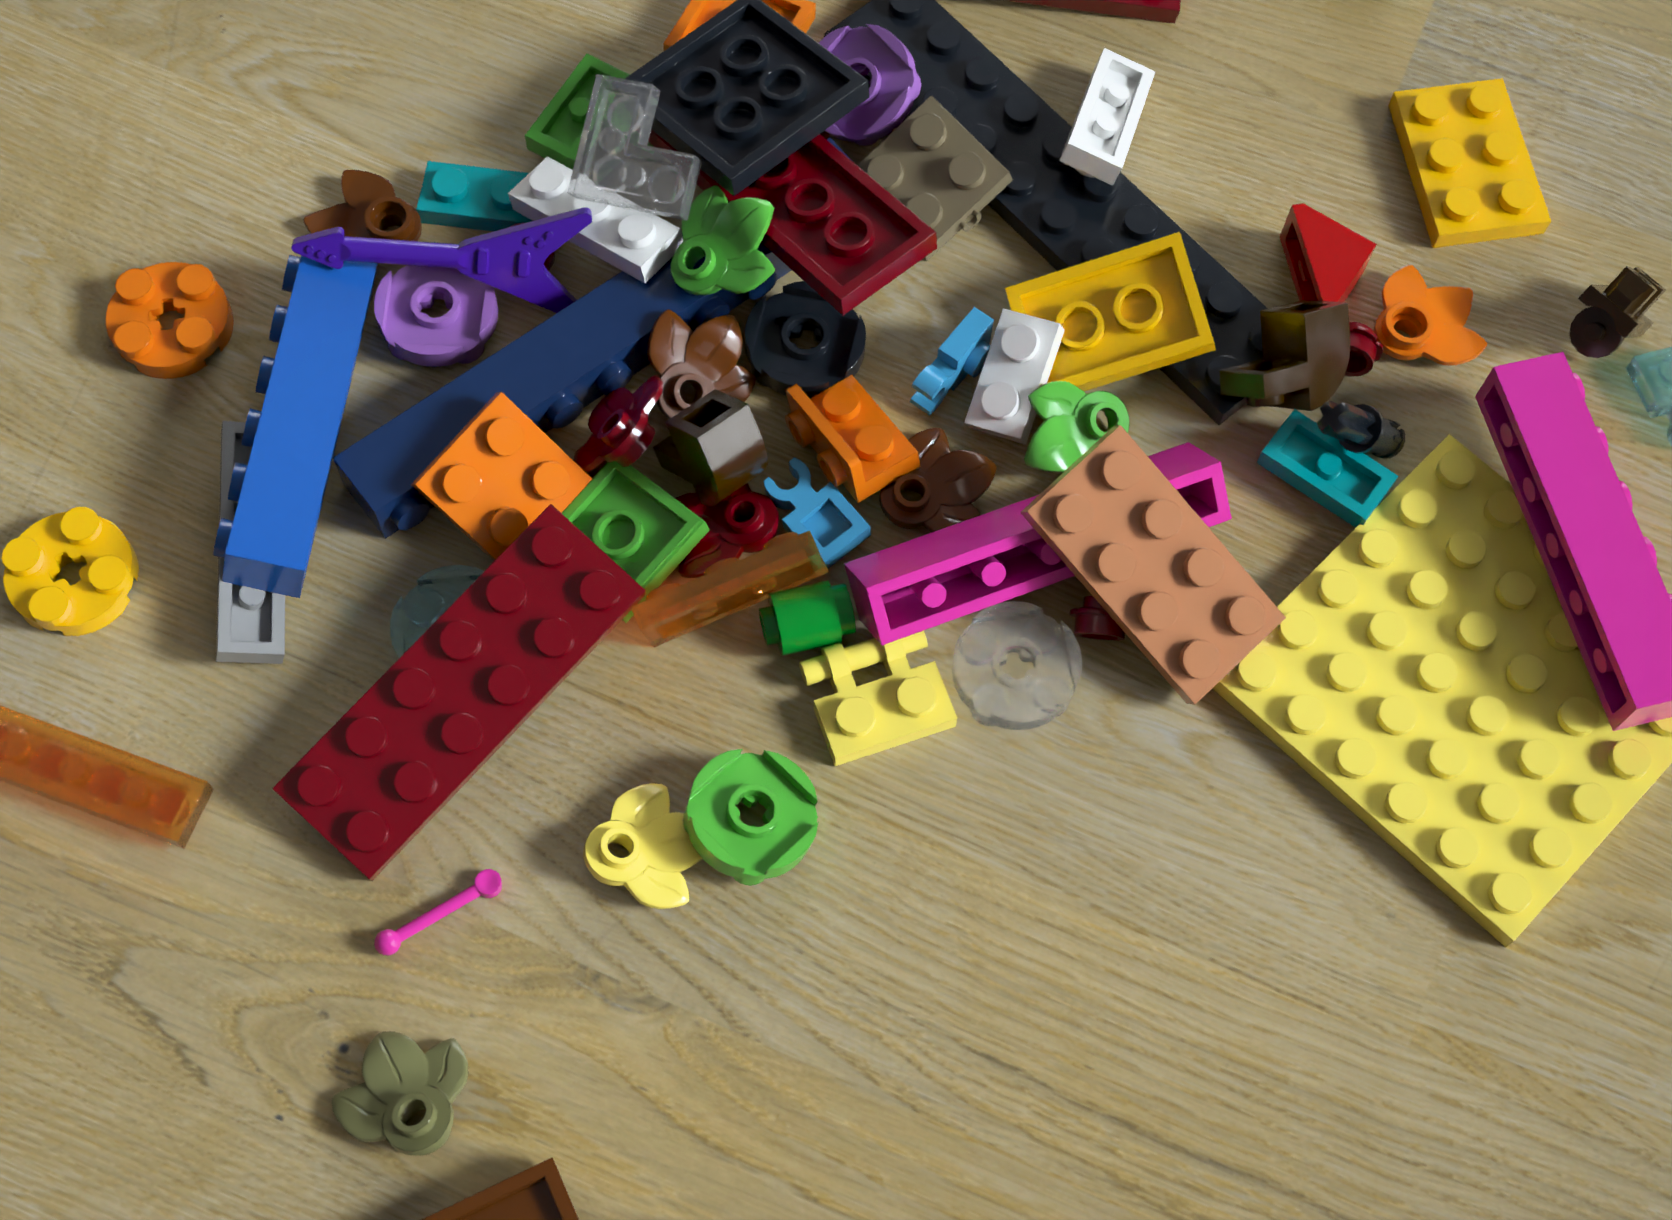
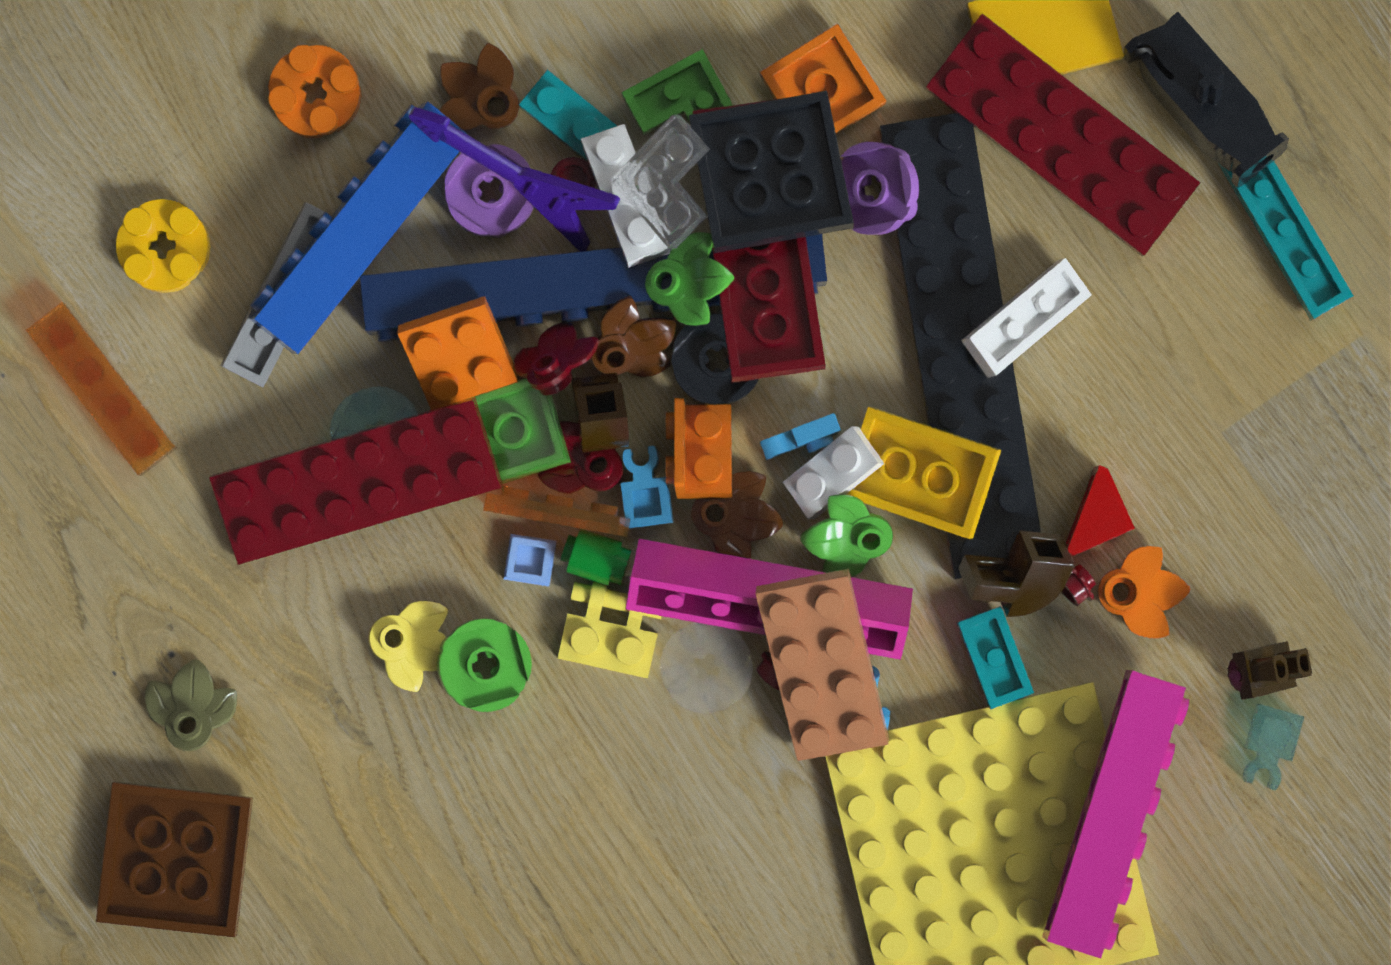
camera: 40 degrees right, 20 degrees up
dark pink hinge [374,869,502,956] -> none
dark tan plate [857,95,1013,261] -> none
black axle [1317,400,1405,459] -> none
yellow plate [1388,78,1551,248] -> none
none -> light blue tile [503,534,557,587]

